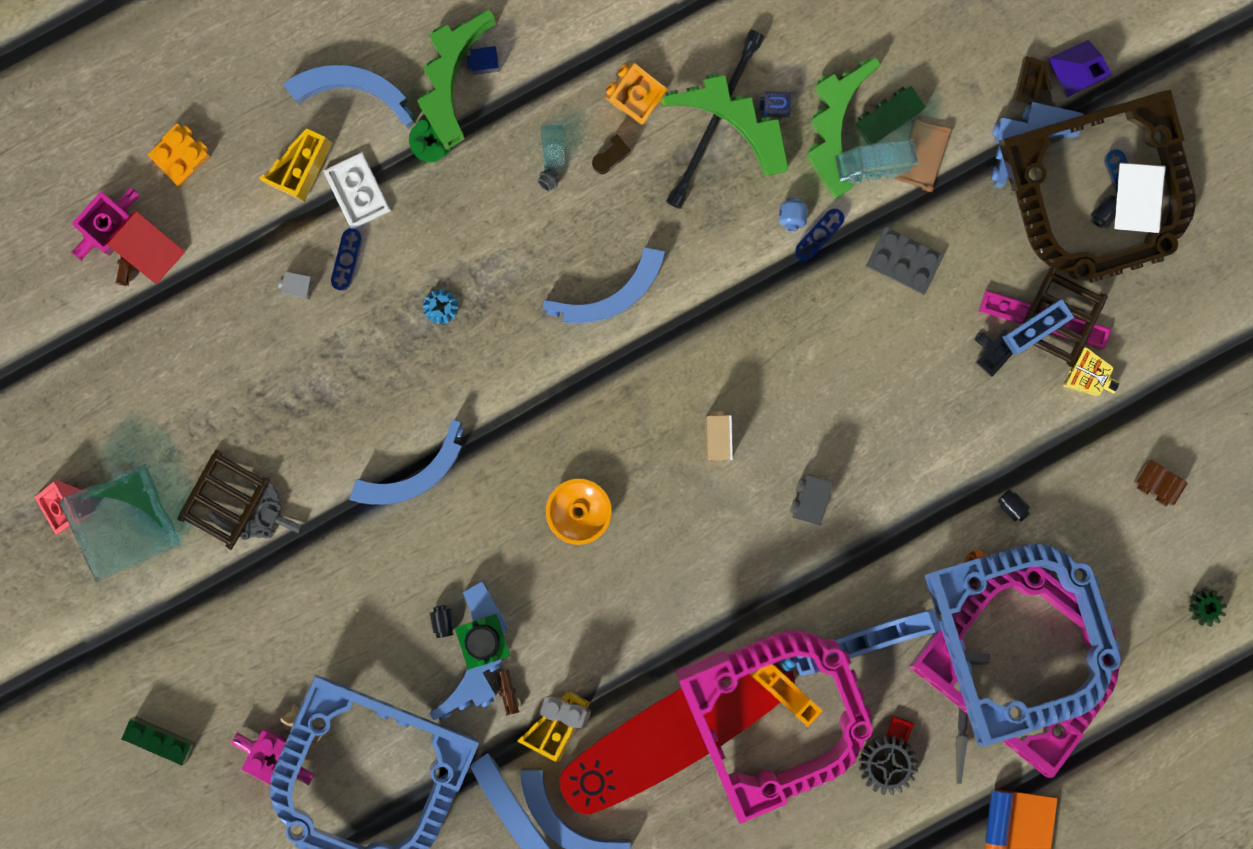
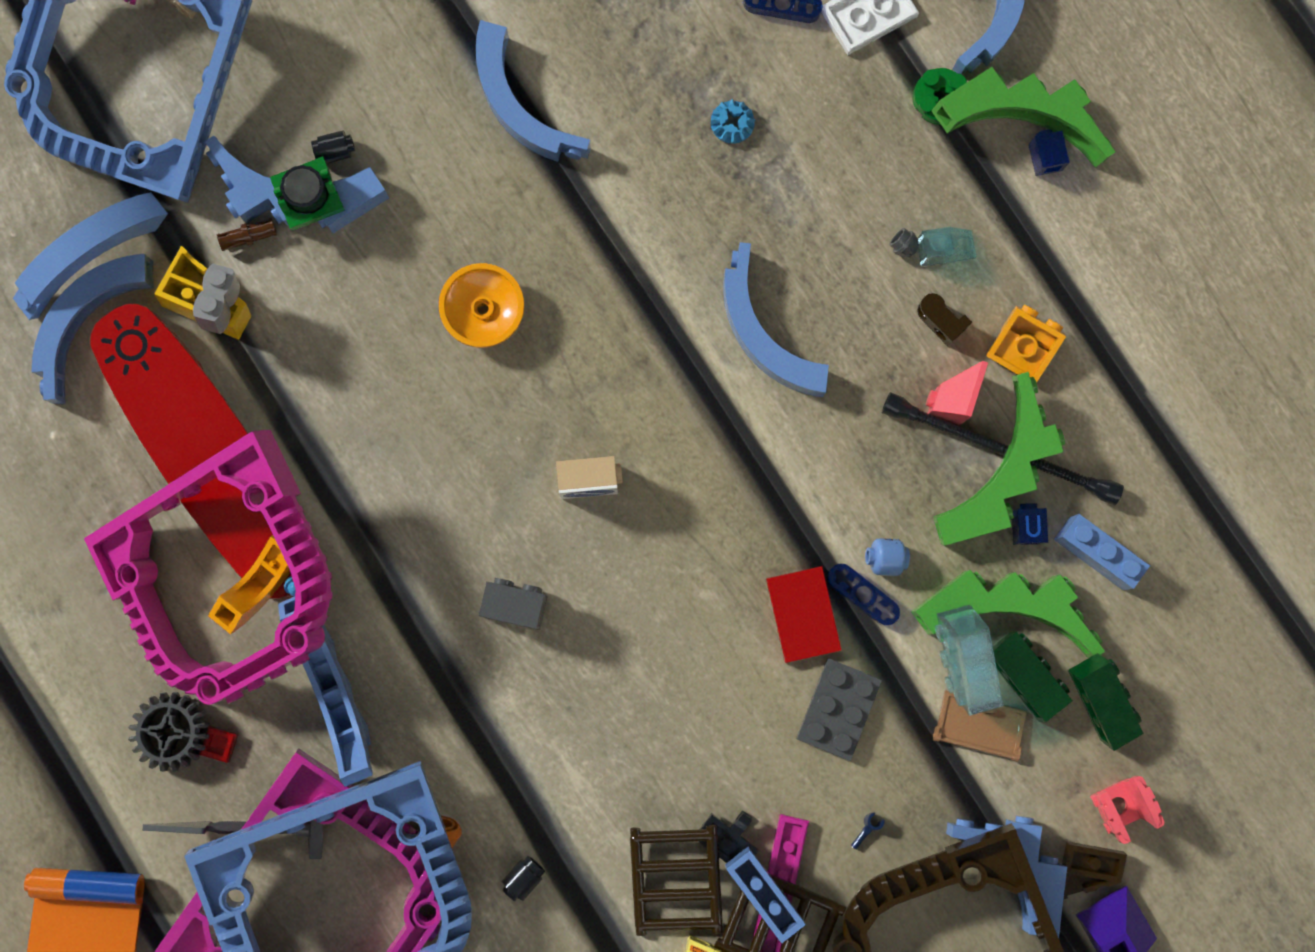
camera: 85 degrees right, 5 degrees down
none -> dark brown bar [630,824,723,936]
none -> red tile [766,566,842,663]
none -> dark blue hand [851,812,885,850]
none -> coral slope [926,361,988,425]
none -> medium blue brick [1054,514,1150,590]
none -> dark green brick [1068,653,1144,751]
none -> coral piece [1090,776,1165,844]

